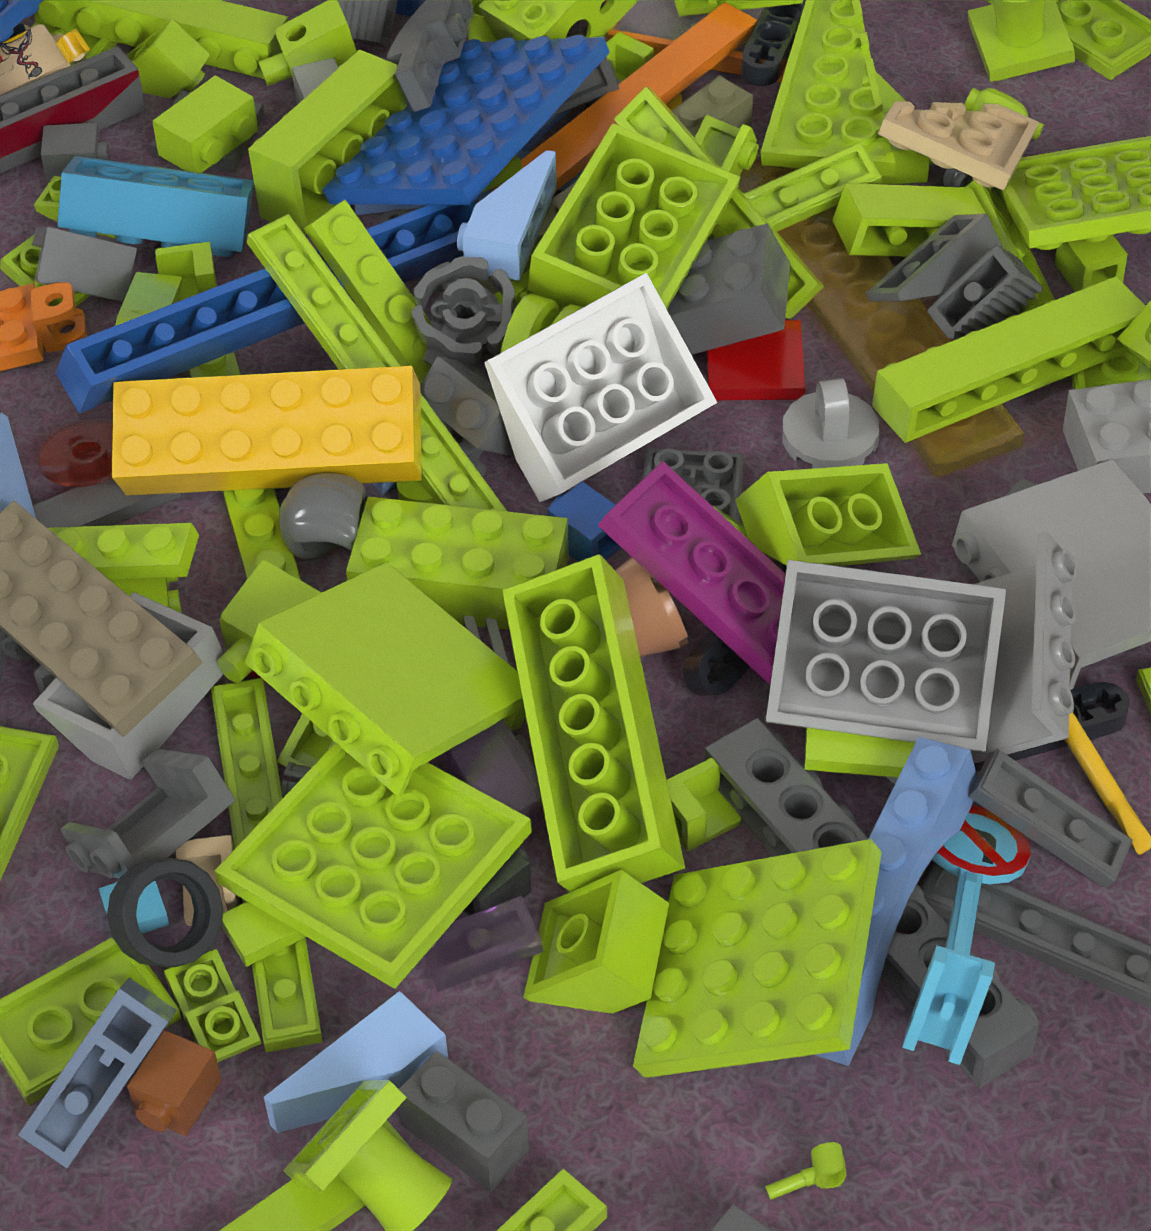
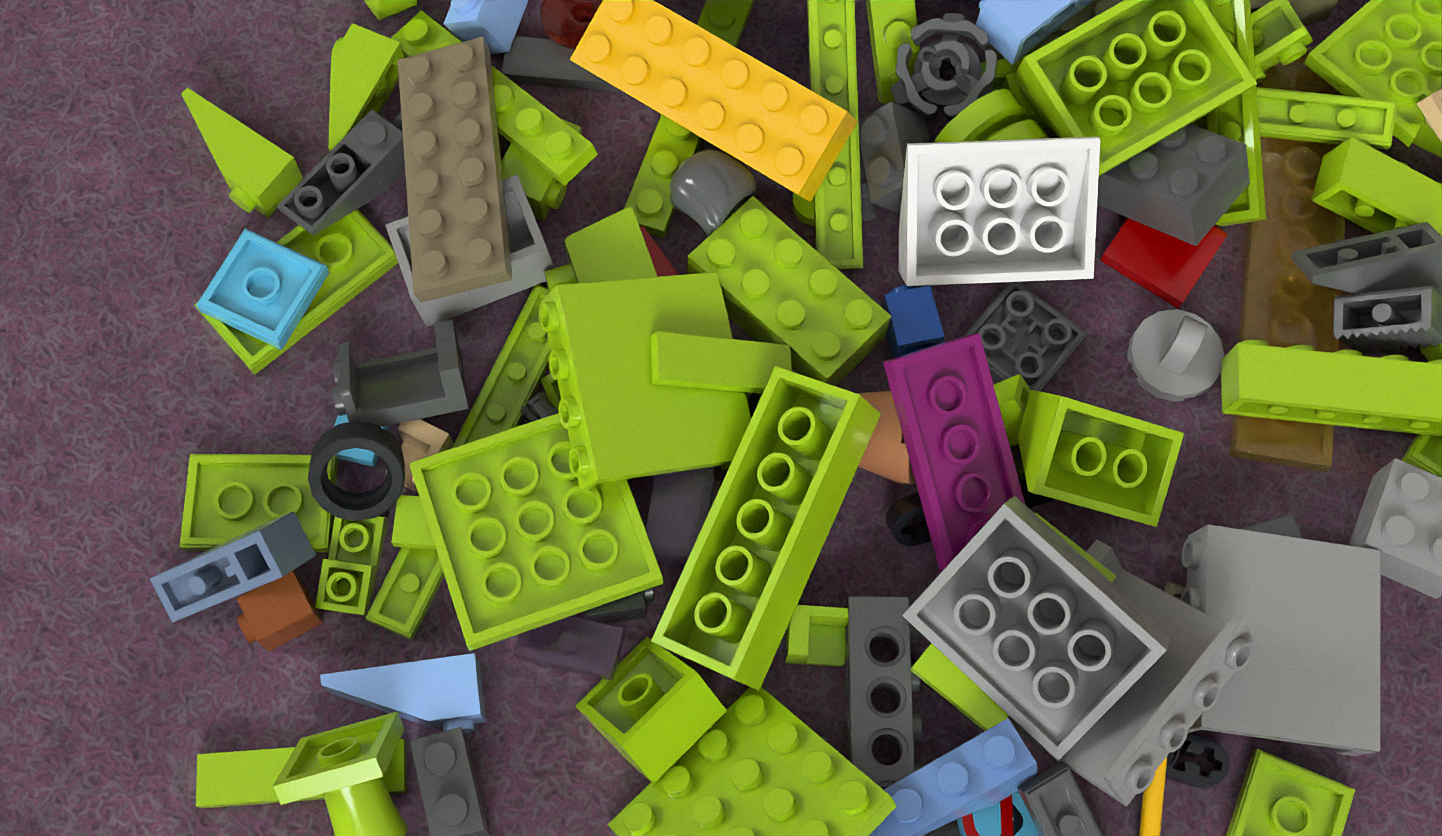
camera: 30 degrees right, 20 degrees up
none -> lime tile [650,331,792,394]

